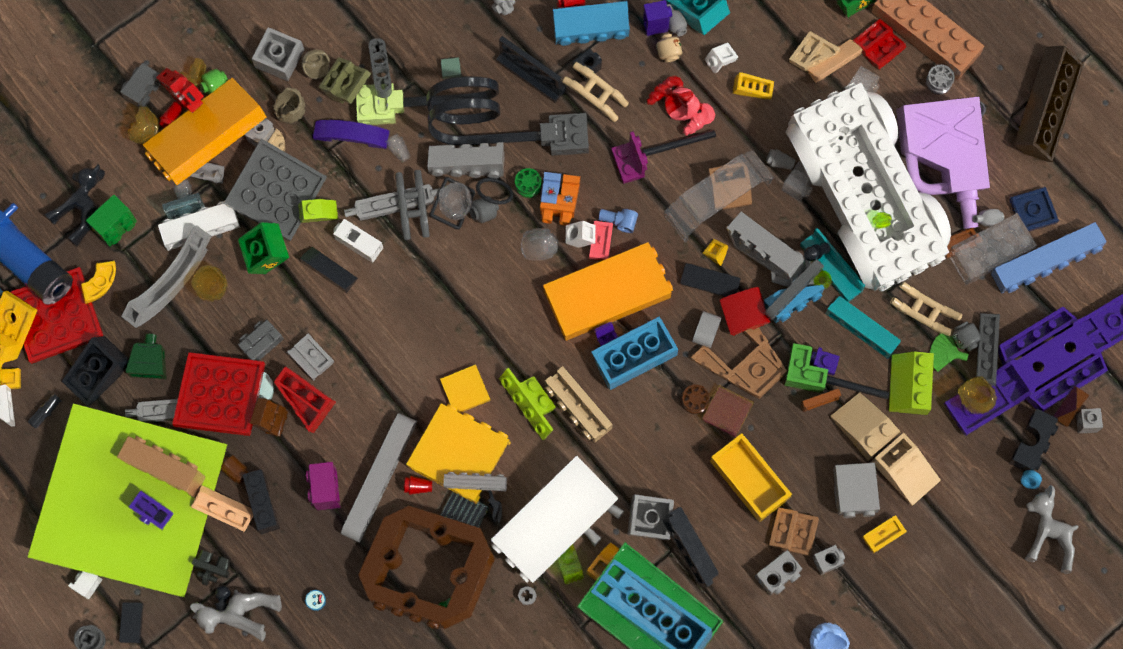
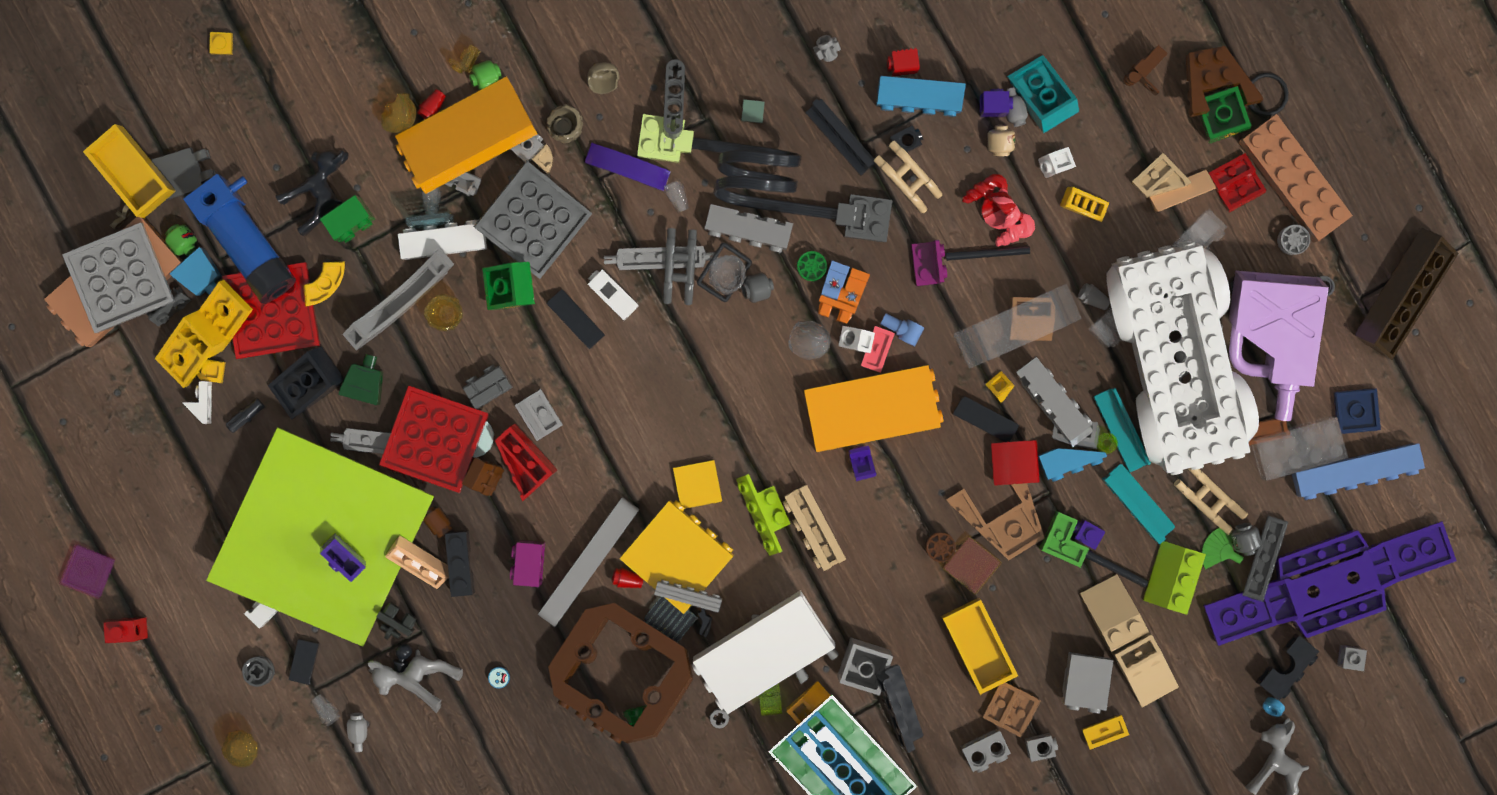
camera: 15 degrees right, 15 degrees up
medium nougat wedge [117,436,206,498] -> none
dark grey brick [120,63,161,110] -> none
red piece [156,68,204,113] -> none
light grey brick [252,27,304,81] -> none
lime slope [298,199,338,223] -> none
olive brick [319,57,371,104] -> none
black piece [476,178,514,205] -> none
dark azure slope [591,316,678,390] -> none
light grey beam [692,311,722,348] -> none
dark grey beam [765,259,824,320] -> none
dark orange tile [800,388,841,412] -> none
black pin [804,242,830,262] -> none
clear neon green plate [872,212,892,229] -> none
clear yellow hair [958,376,997,414] -> none
light grey plant [973,209,1004,227] -> none
reddish brown slope [1053,386,1090,427] -> none

